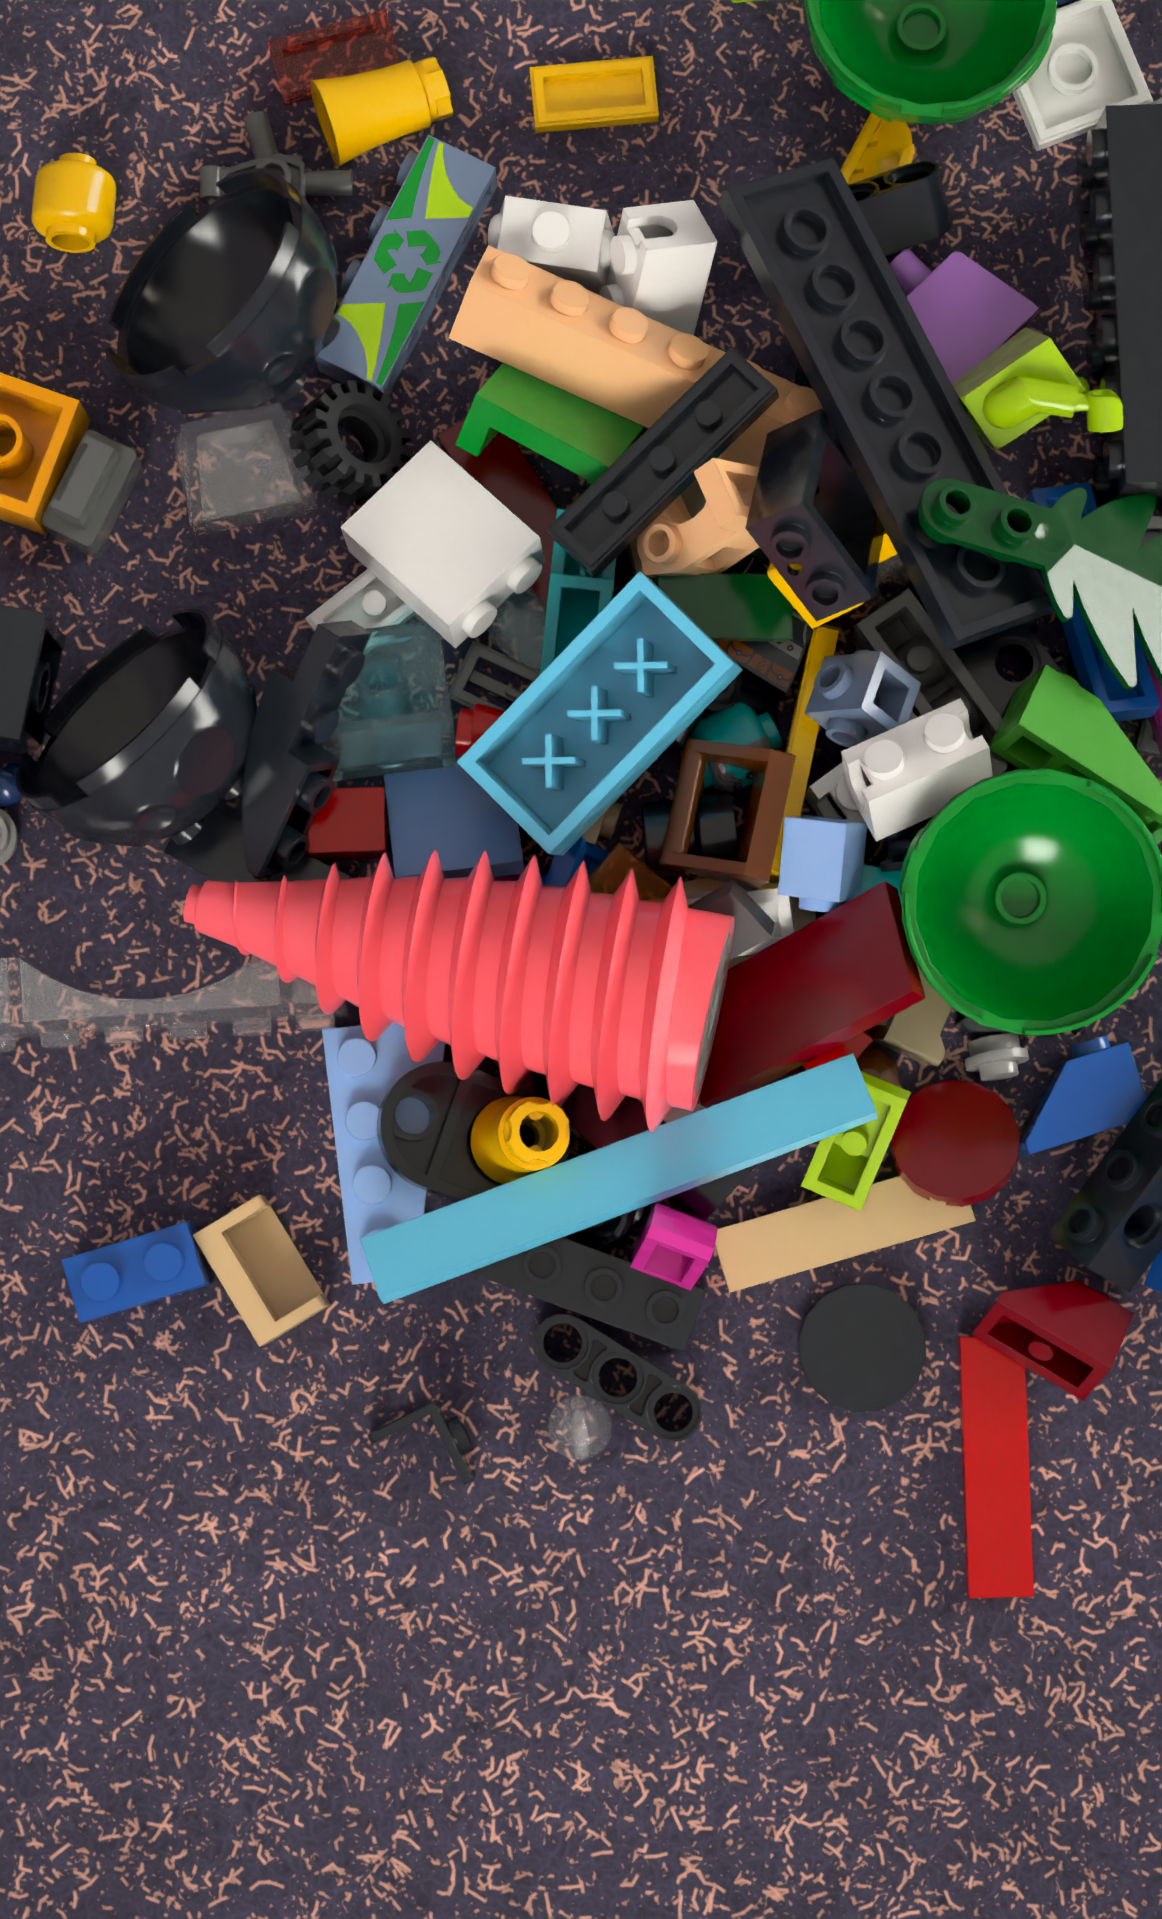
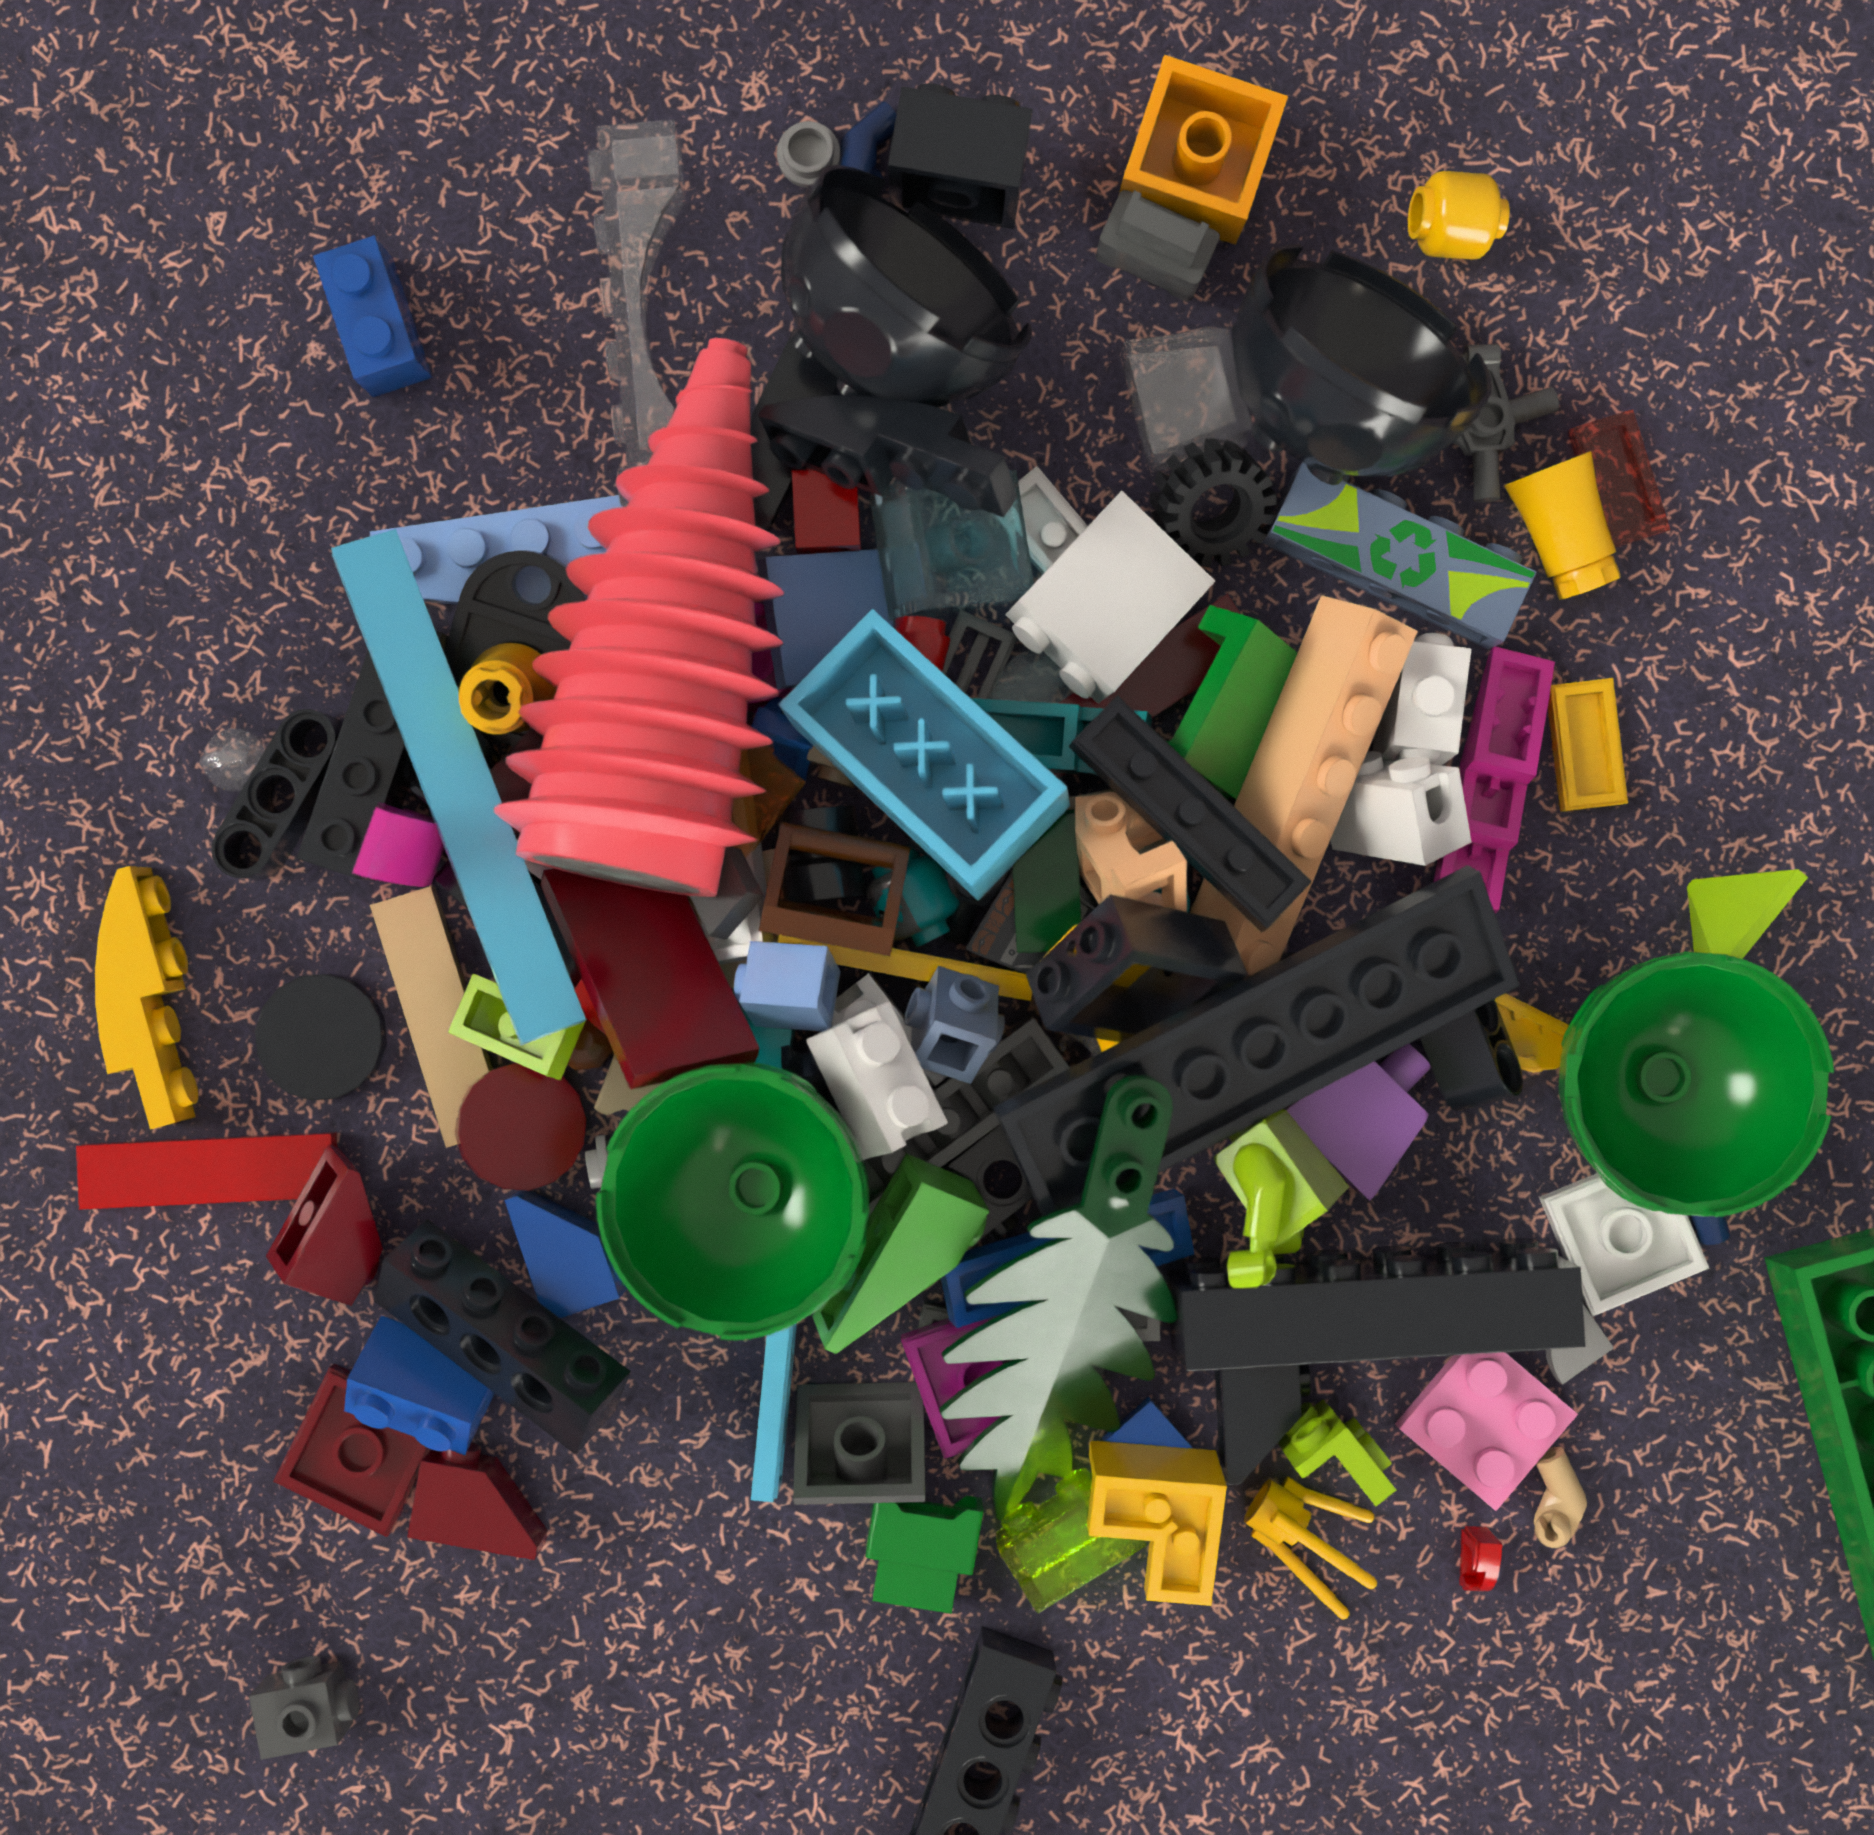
camera: 90 degrees right, 5 degrees up
tan panel [193,1194,331,1347] -> none
black bracket [367,1399,475,1485] -> none
none -> yellow slope [95,866,198,1130]
none -> dark pink slope [1433,646,1555,913]

